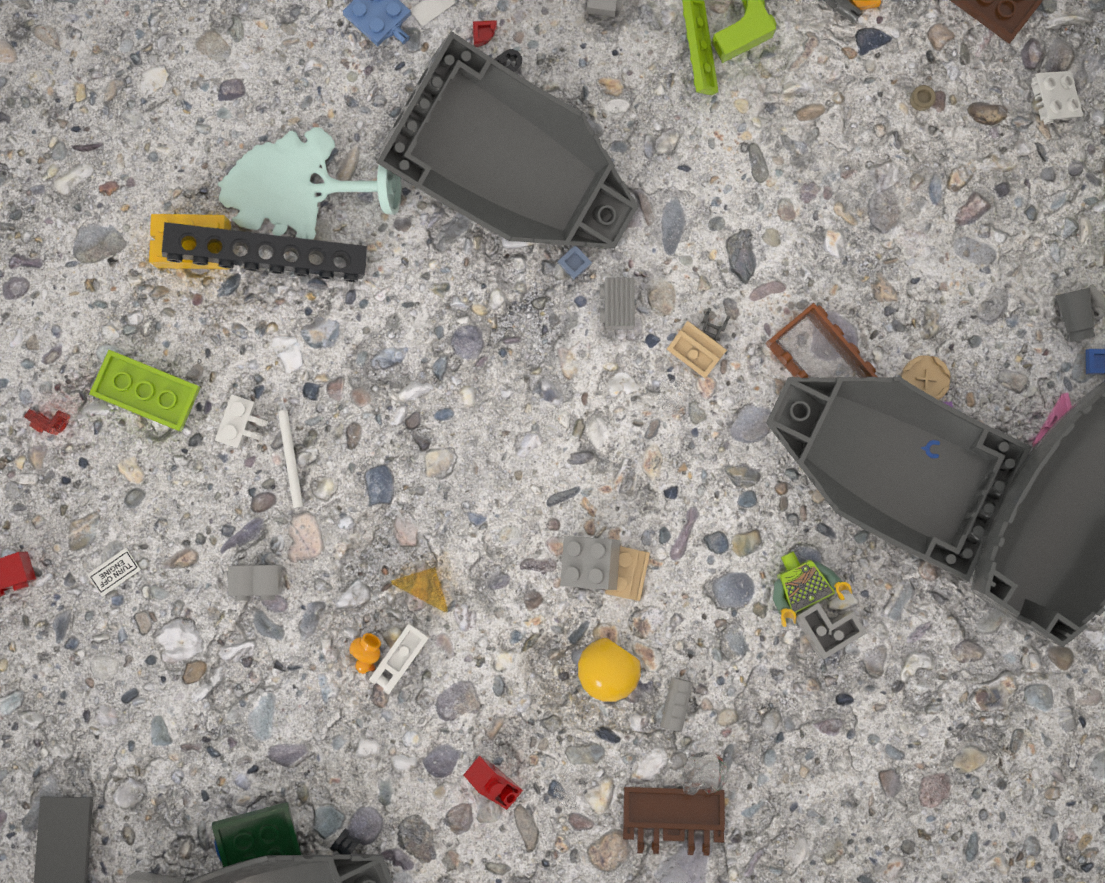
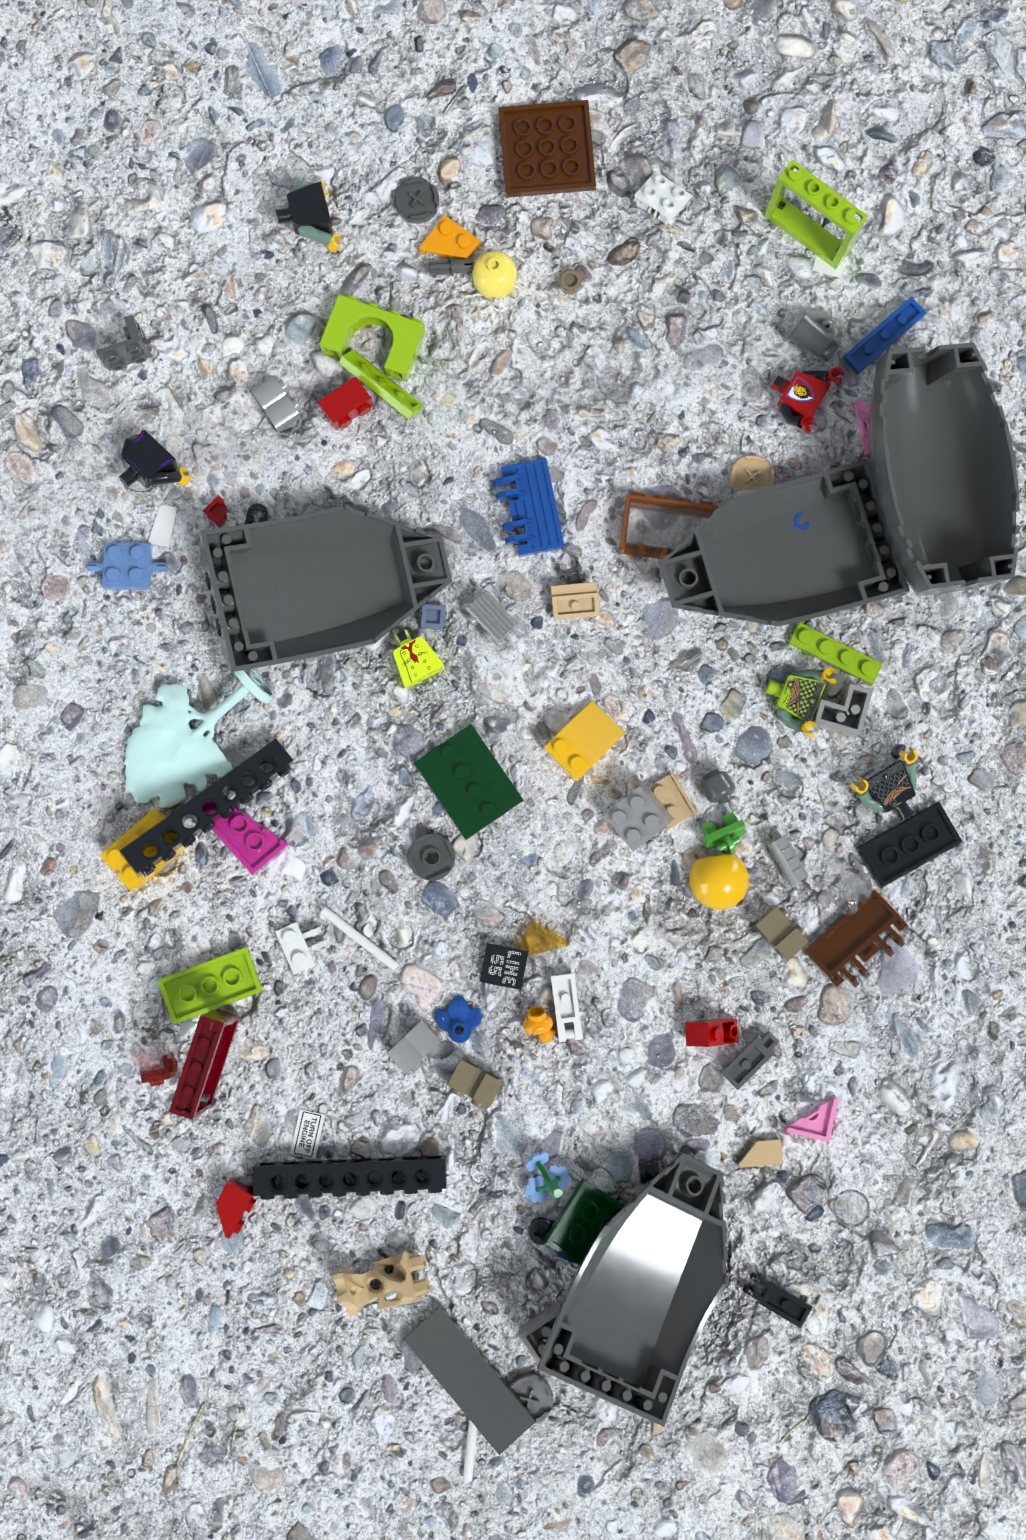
camera: 40 degrees left, 0 degrees up
none -> dark red window [169,1009,240,1120]
none -> dark pink wing [203,804,289,876]
none -> black brick [253,1155,447,1200]
none -> red brick [318,376,374,430]
none -> tan hips [332,1252,431,1317]
none -> neon yellow torso [393,630,445,690]
none -> dark grey plate [408,834,456,881]
none -> dark green plate [414,724,524,840]
none -> blue plate [435,995,482,1043]
none -> dark tan brick [447,1057,503,1109]
none -> light yellow cylinder [472,250,517,299]
none -> black sticker [480,943,529,990]
none -> blue hinge [493,458,565,557]
none -> light blue plant [524,1151,572,1203]
none -> black wheel [529,1217,552,1245]
none -> yellow slope [543,701,625,783]
none -> dark grey head [701,769,735,805]
none -> bright green hips [702,812,745,854]
none -> dark grey hinge [720,1031,779,1090]
none -> dark tan brick [752,906,809,961]
none -> torso [771,367,845,434]
none -> lime plate [788,622,883,686]
none -> torso [850,747,918,820]
none -> black tile [857,802,963,888]

